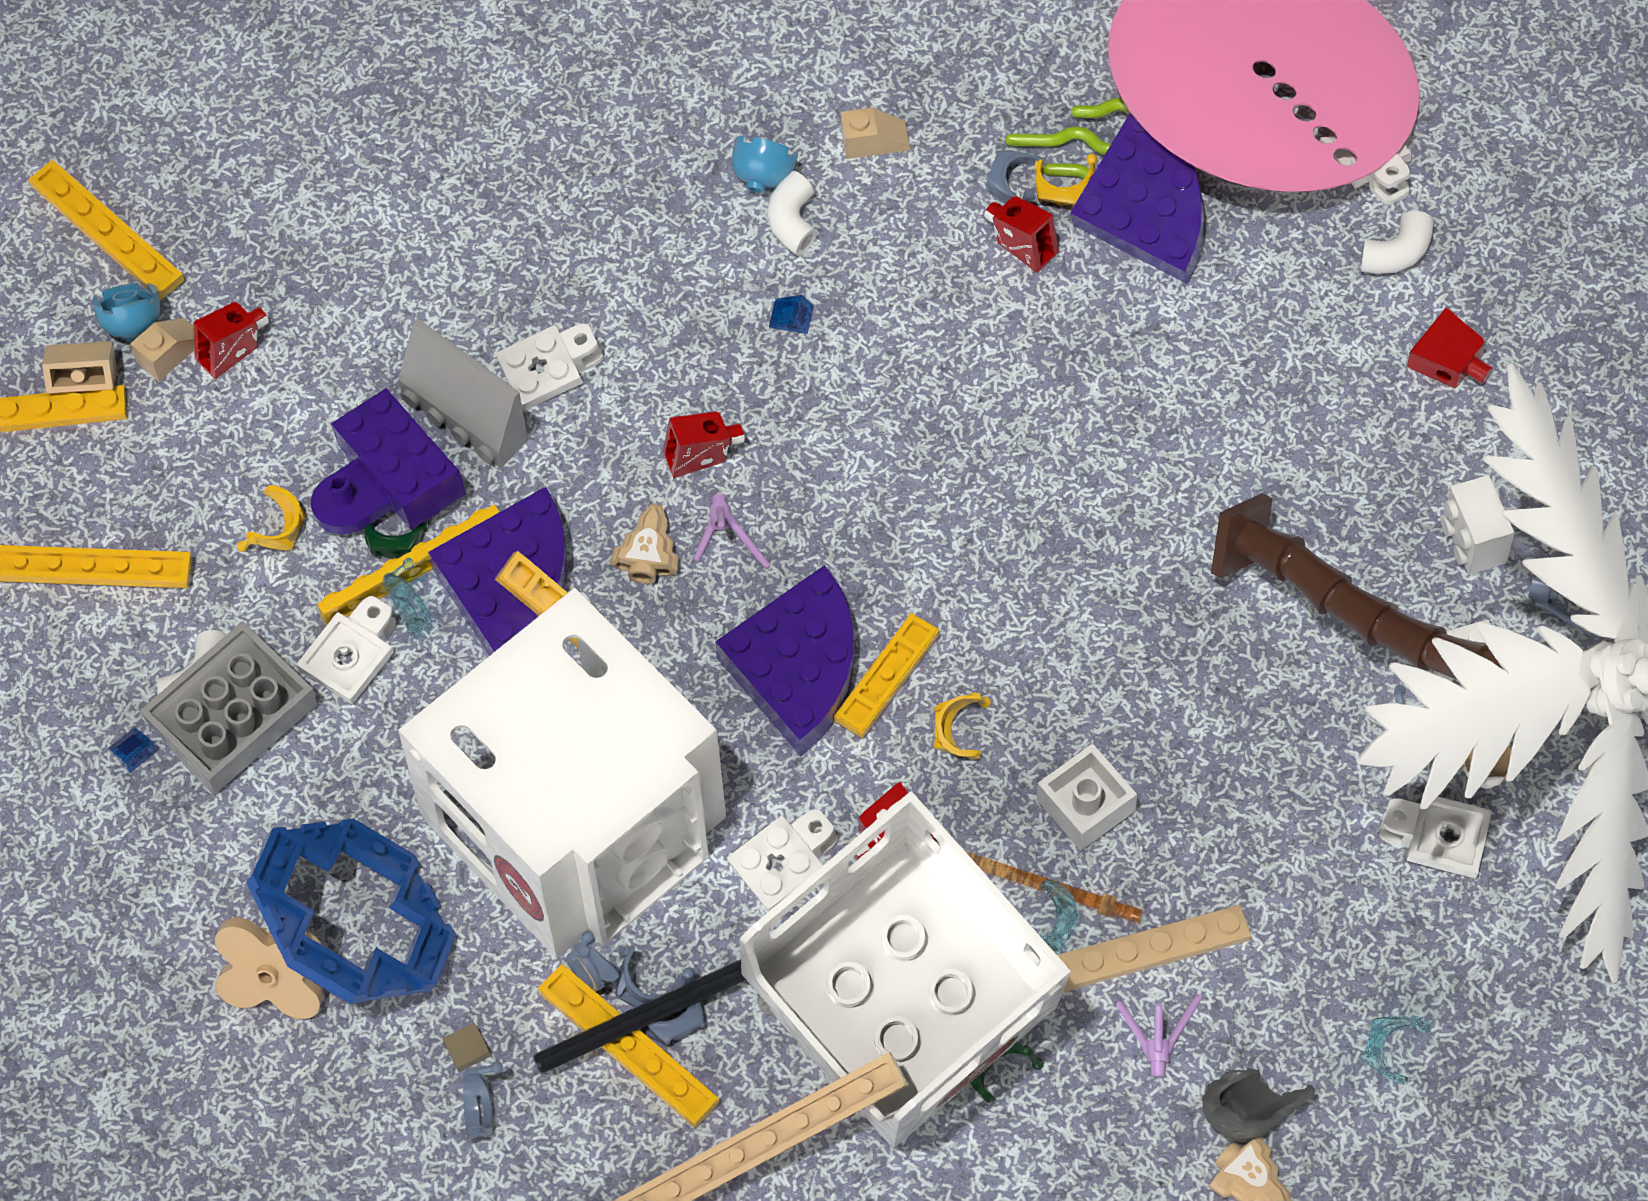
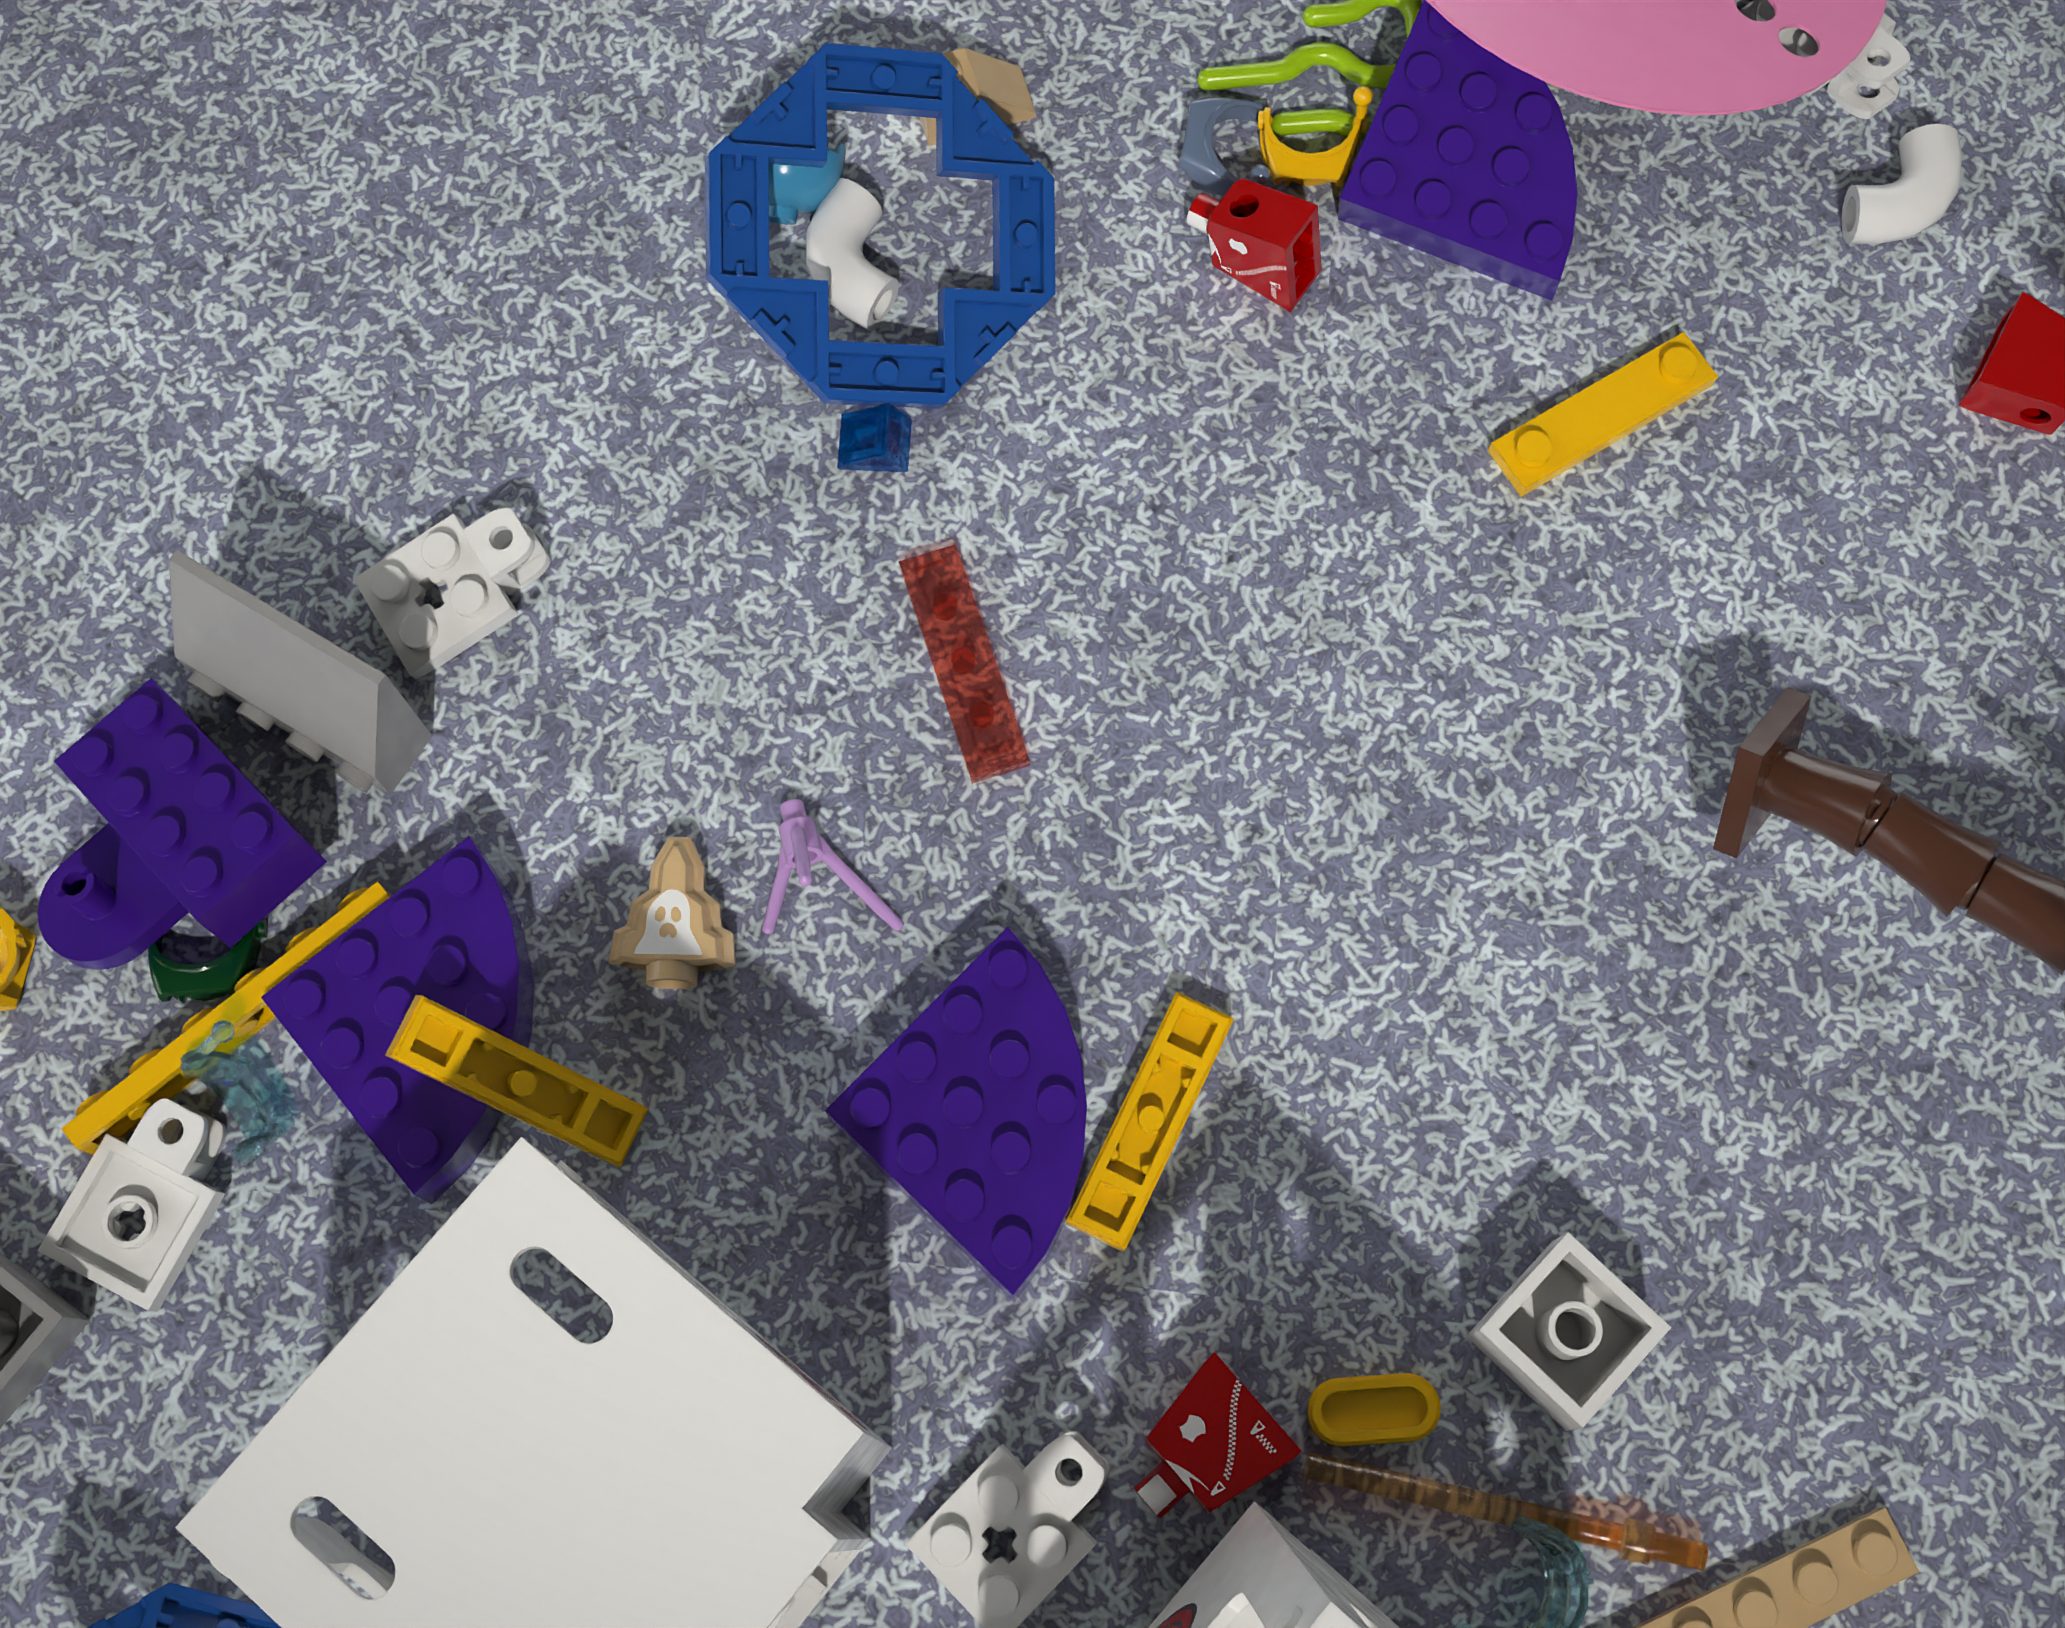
camera: 10 degrees left, 10 degrees up
red torso [663,411,745,479] -> none
yellow helmet [933,692,991,760] -> none
none -> blue plate [705,43,1056,408]
none -> clear red tile [898,544,1030,784]
none -> yellow tile [1306,1373,1441,1447]
none -> yellow plate [1488,332,1718,497]

